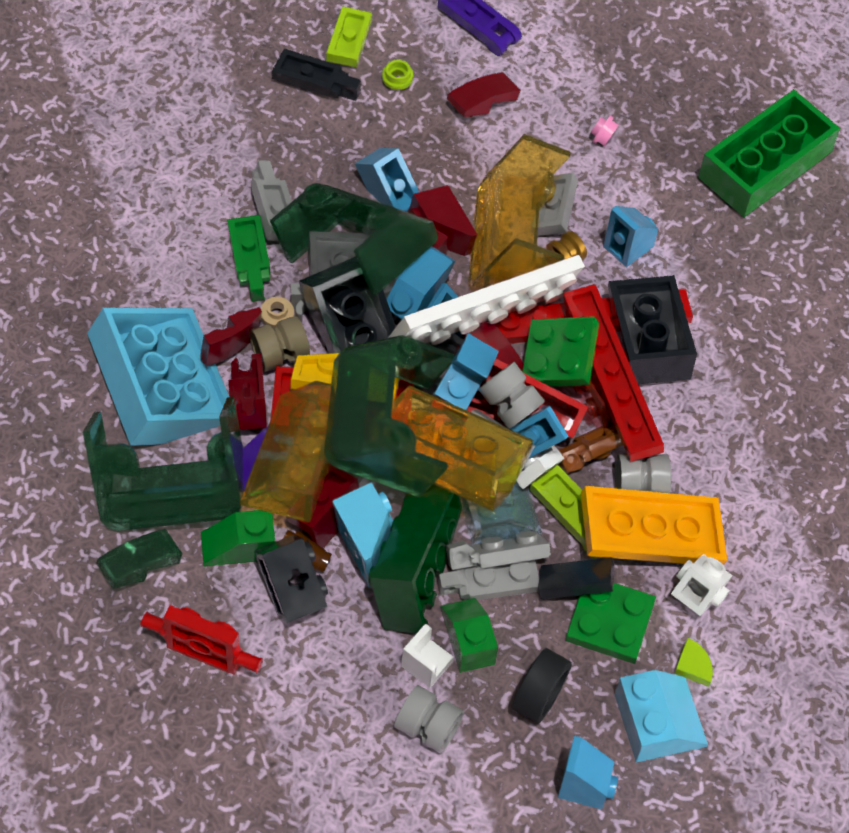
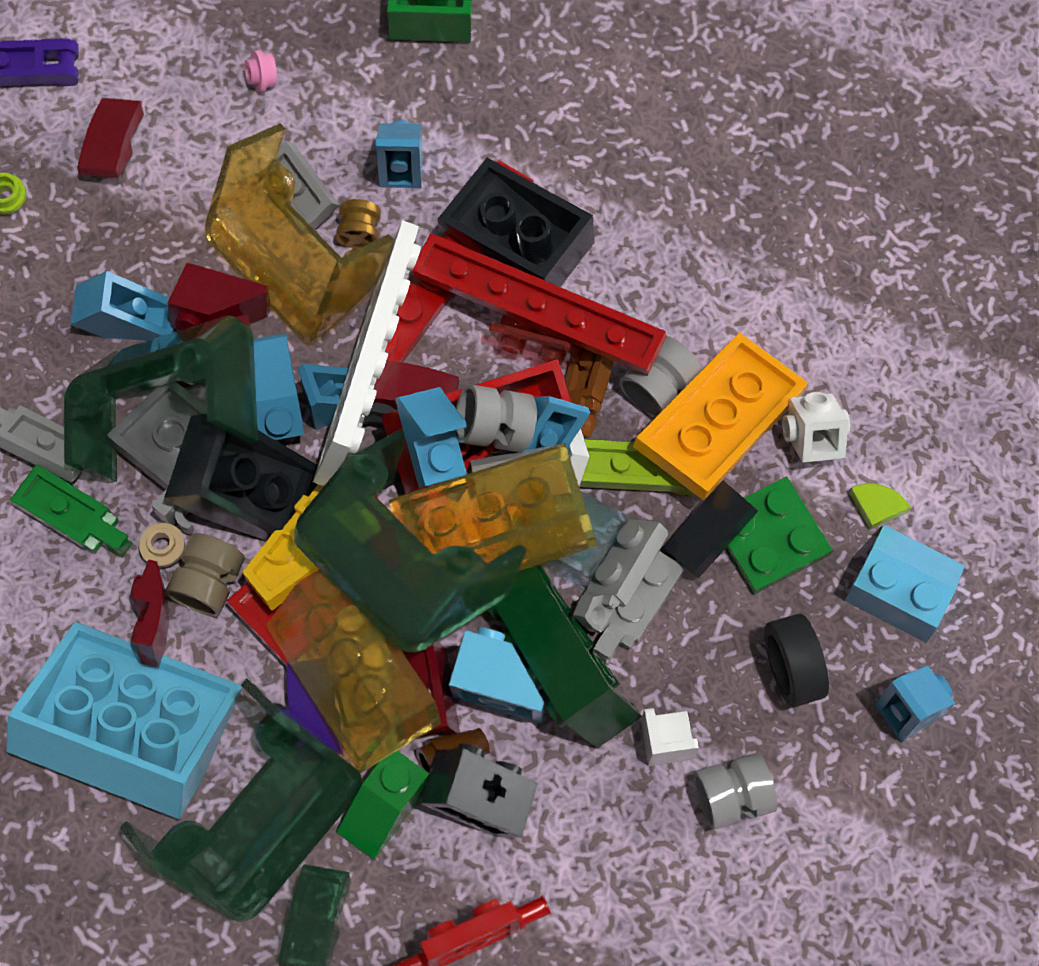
camera: 45 degrees left, 10 degrees up
dark red hinge [228,354,267,430] -> none
green slope [440,598,498,673] -> none
green plate [522,317,599,386] -> none

